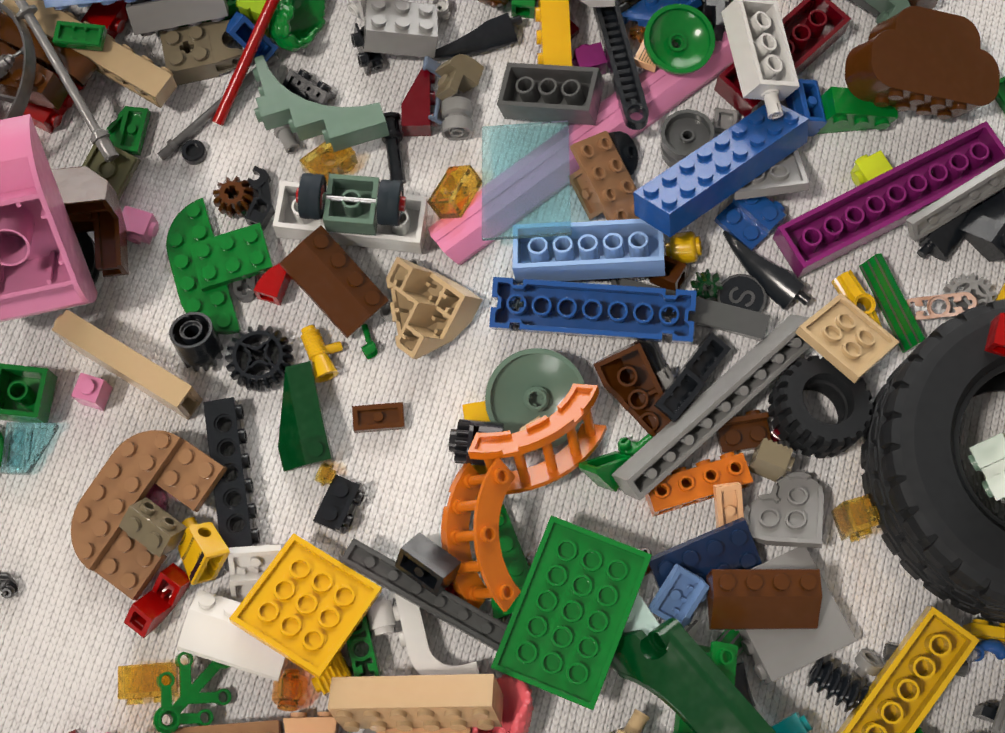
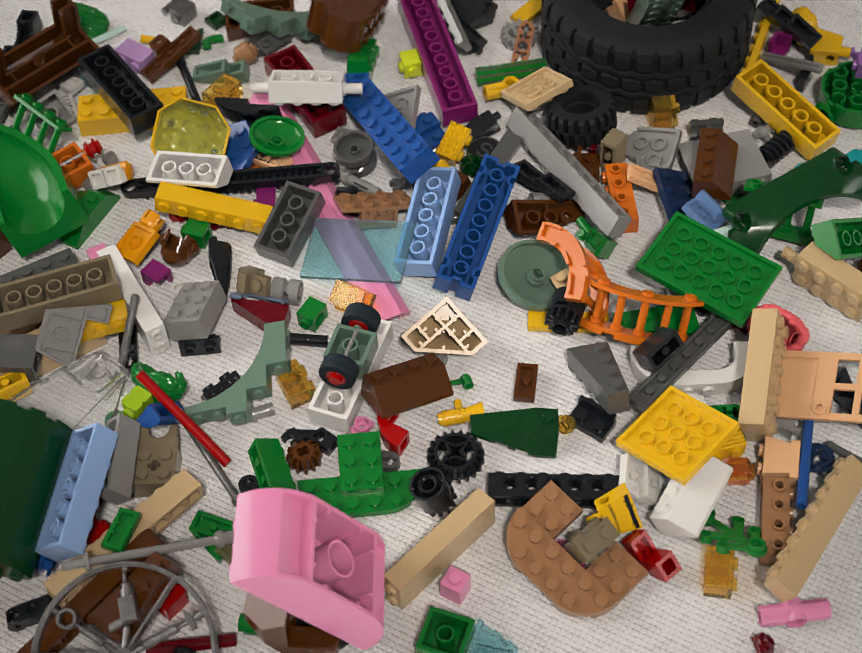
camera: 75 degrees left, 20 degrees down
none -> green brick [248,438,296,490]
none -> green brick [296,296,328,332]
none -> light grey pin [329,168,382,194]
none -> bright pink plate [350,416,374,433]
none -> yellow brick [435,121,473,166]
none -> dark grey wedge [567,341,630,414]
none -> dark grey hips [689,117,724,140]

